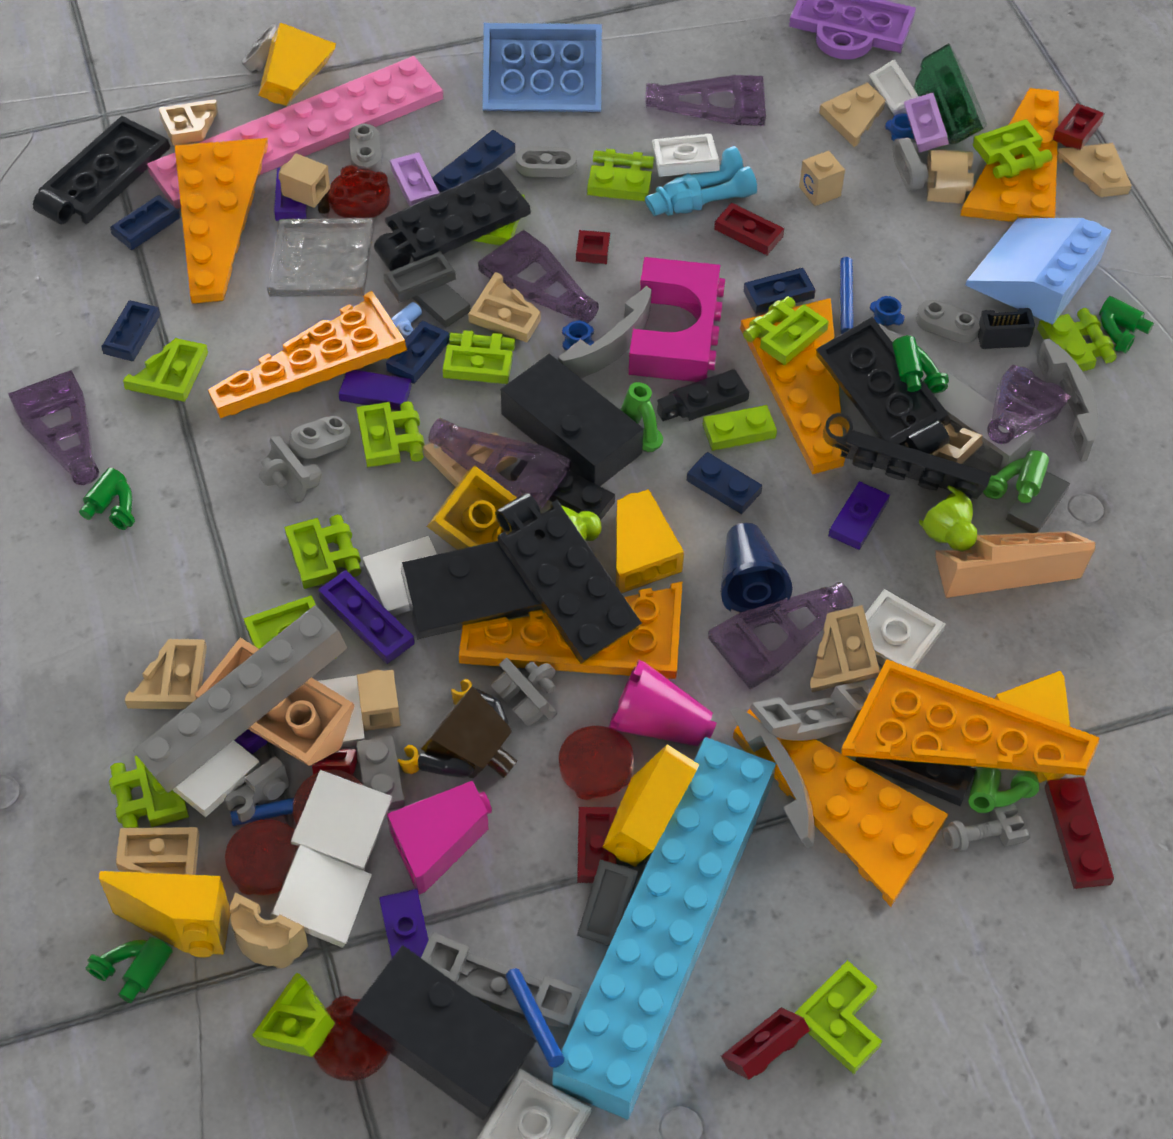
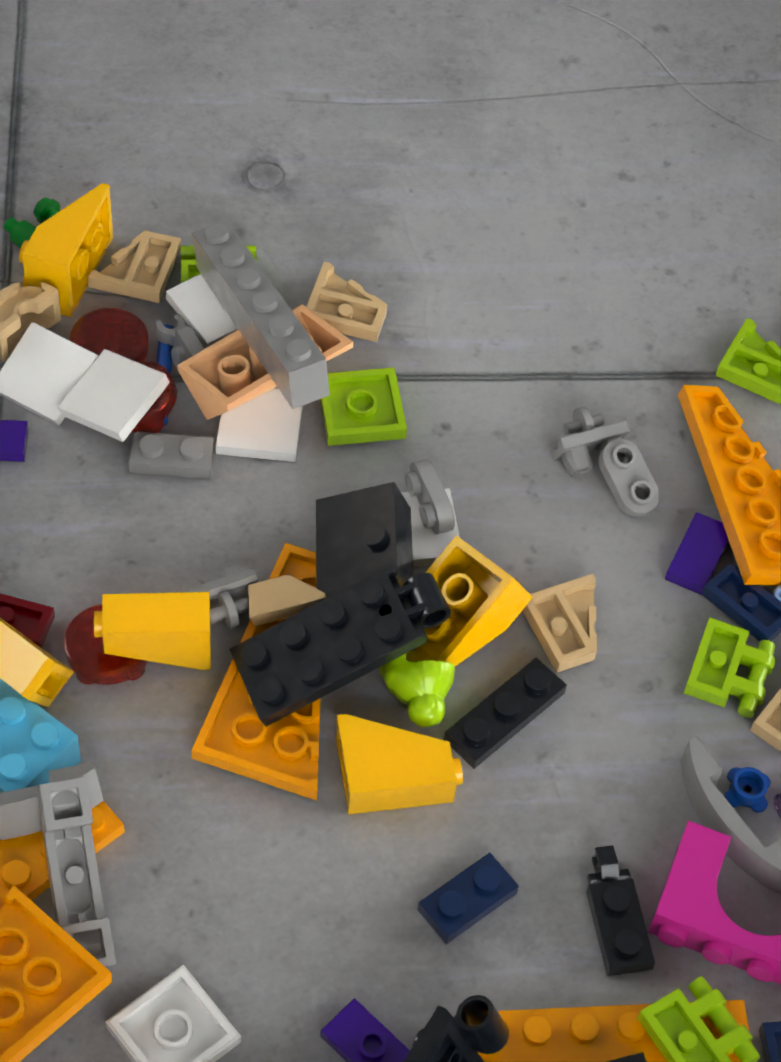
camera: 100 degrees right, 0 degrees up
clear purple plate [8,370,99,485] -> none
green plant [79,468,135,530] -> none
lime plate [284,515,362,589] -> none
dark red plate [312,749,358,780] -> none
dark purple plate [318,570,415,664] -> none
lime plate [356,401,425,467] -> none
tan brick [356,669,401,731] -> none
dark pink slope [387,780,492,895] -> none
dark brown torso [398,679,518,778] -> none
clear purple plate [428,418,571,510] -> none
black brick [500,354,644,486] -> none
dark pink cone [609,659,717,747] -> none
bright green plant [620,382,663,452] -> none
lime plate [702,405,777,451] -> none
clear purple plate [708,582,853,690] -> none
dark blue cone [720,523,793,619] -> none
tan wing [810,605,880,692] -> none
none -> yellow slope [94,592,211,670]
none -> tan tile [248,574,327,626]
none -> light grey plate [405,459,455,534]

